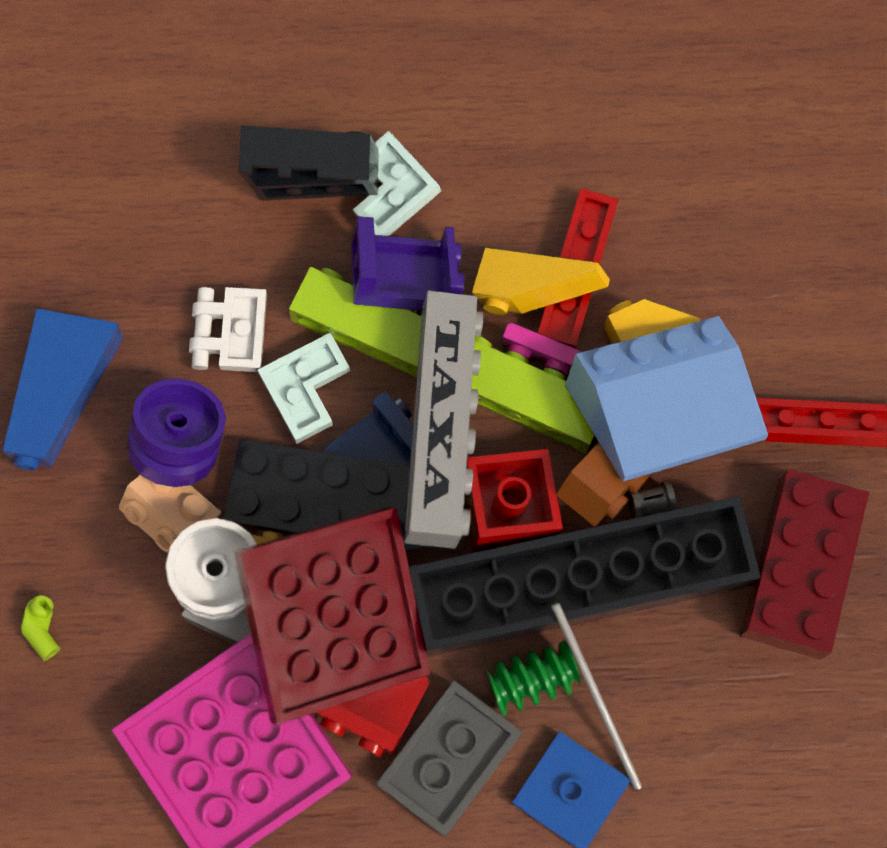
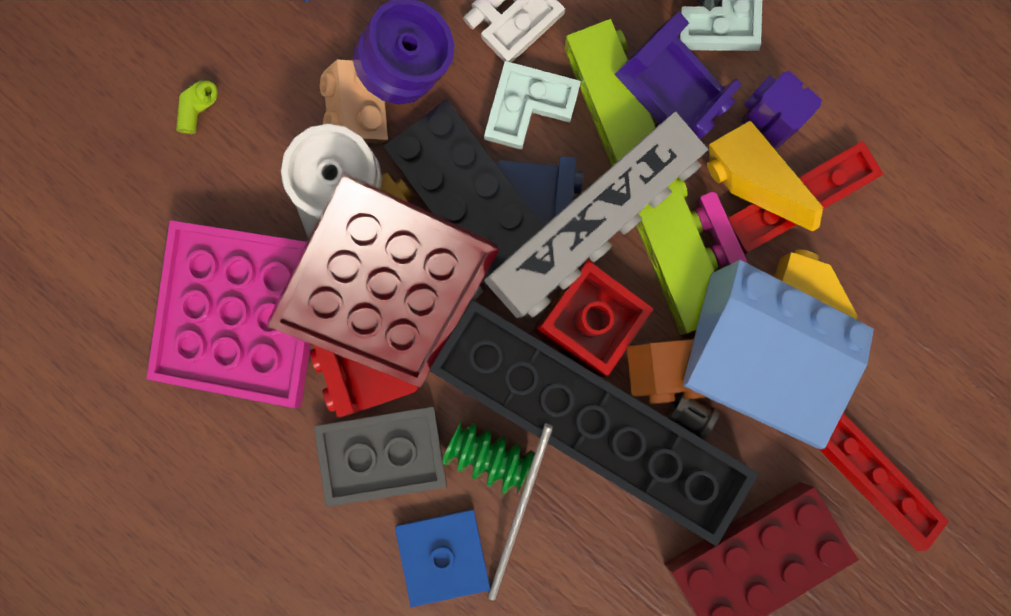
camera: 50 degrees right, 10 degrees up
none -> dark purple brick [742,71,822,149]

